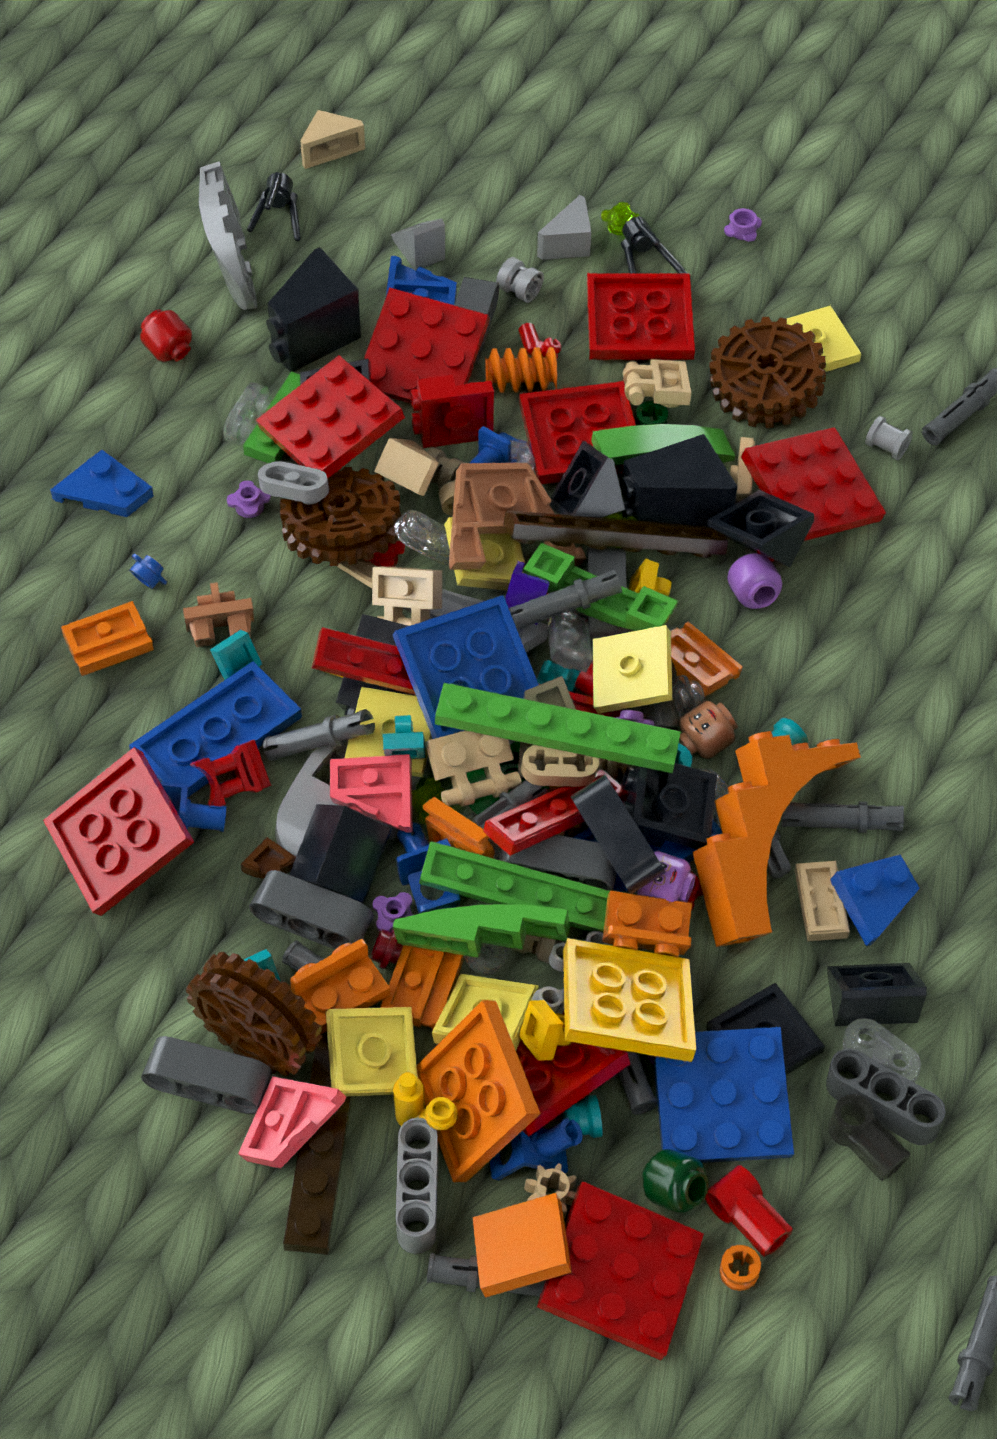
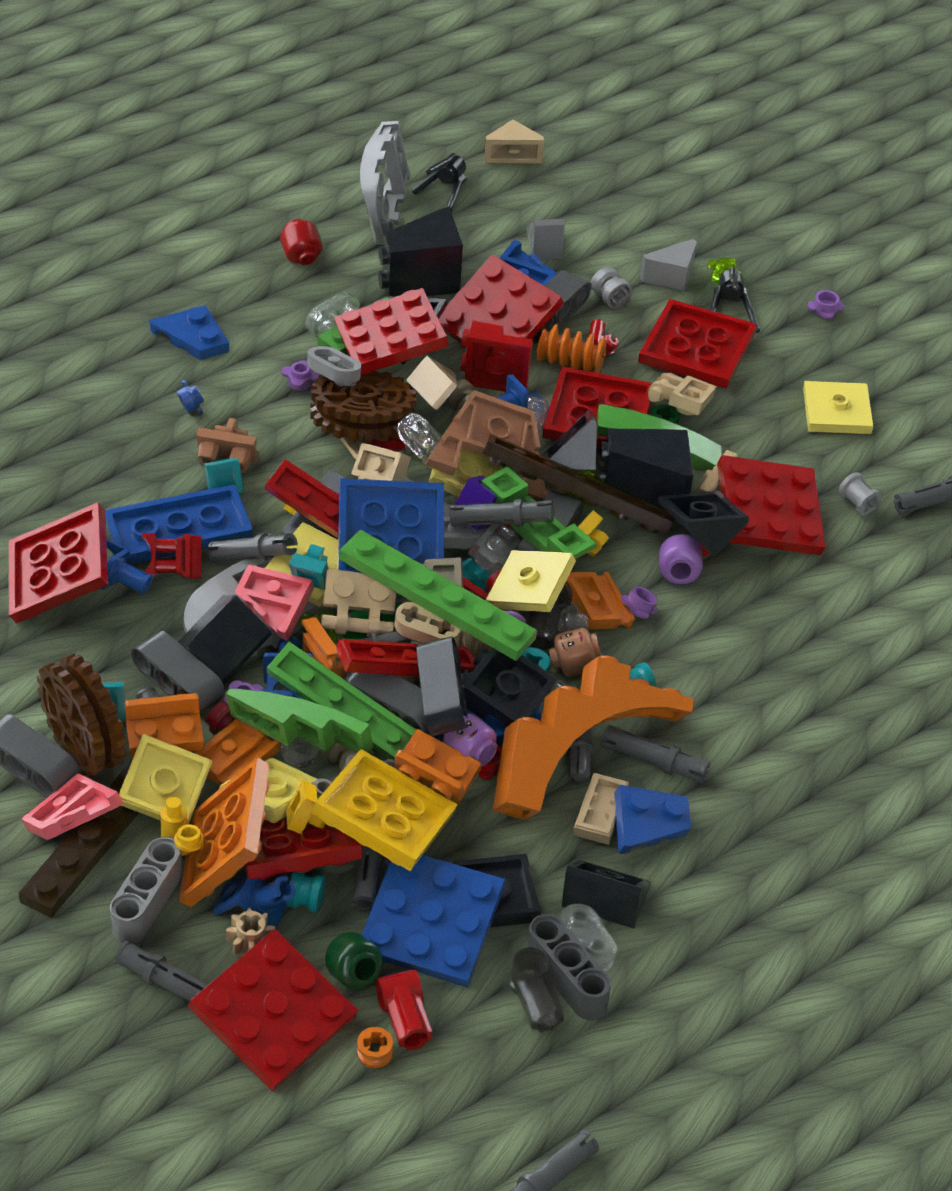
camera: 20 degrees right, 10 degrees down
orange plate [61,601,154,676] -> none
reddish brown tile [241,837,296,879] -> none
orange tile [472,1193,571,1298] -> none
reddish brown piece [709,317,826,428] -> none
none -> medium lavender plate [621,586,658,619]

